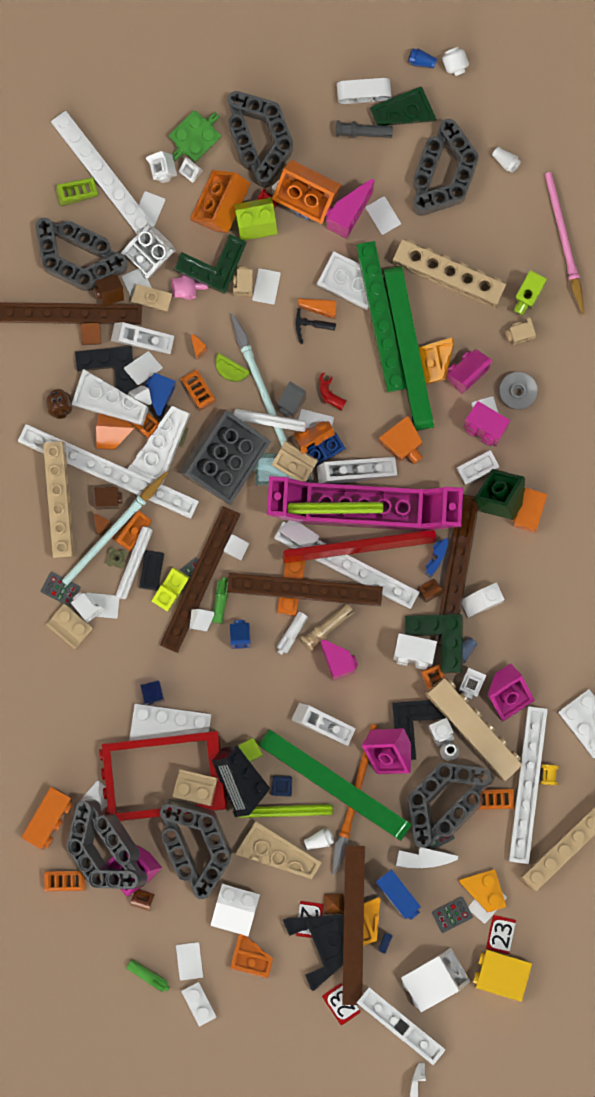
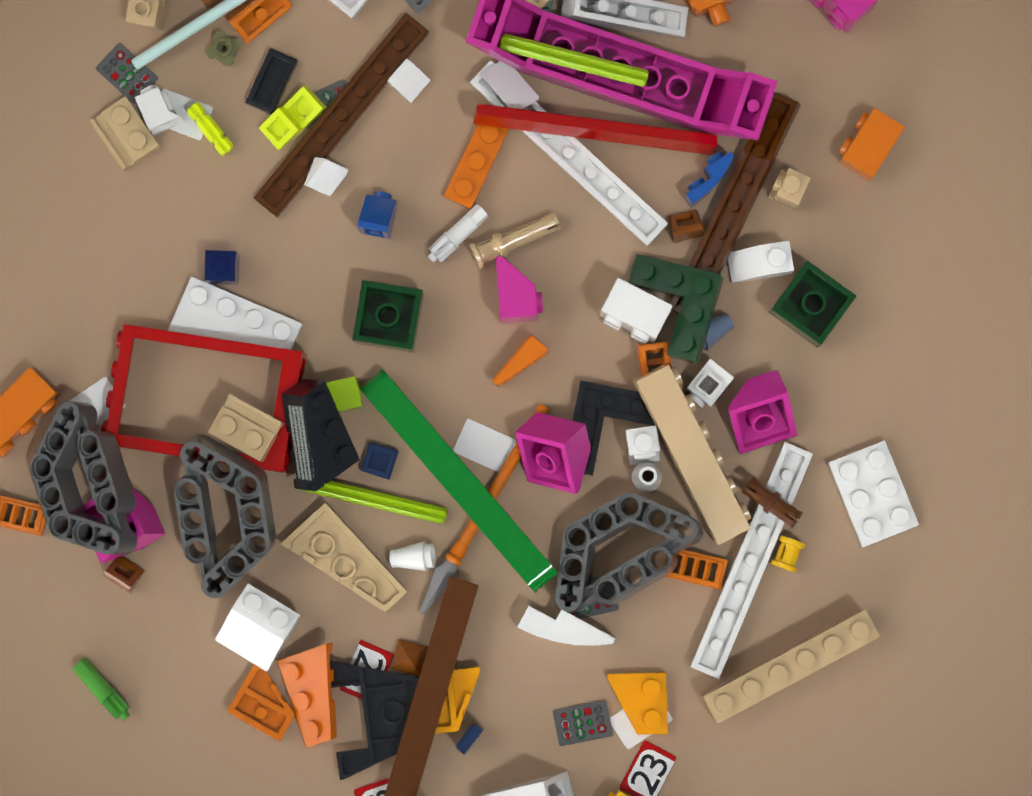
camera: 20 degrees right, 5 degrees up
white axle [116,526,153,599] -> none
white sticker [176,942,203,981] -> none
white plate [181,982,217,1027] -> none
bright green piece [211,577,228,624] -> none
reddish brown tile [227,573,383,607] -> none
white slope [292,703,356,746] -> none
blue brick [375,869,421,920] -> none
white plate [457,450,500,485] -> none
dark green slope [474,469,525,520] -> none
none -> neon yellow axle [187,102,234,156]
none -> orange wing [277,642,337,748]
none -> dark green brick [352,280,424,353]
none -> white sticker [453,419,516,472]
none -> orange slope [492,335,549,387]
none -> reddish brown pin [742,477,803,529]
none -> tan brick [768,168,811,210]
none -> dark green brick [769,260,856,348]

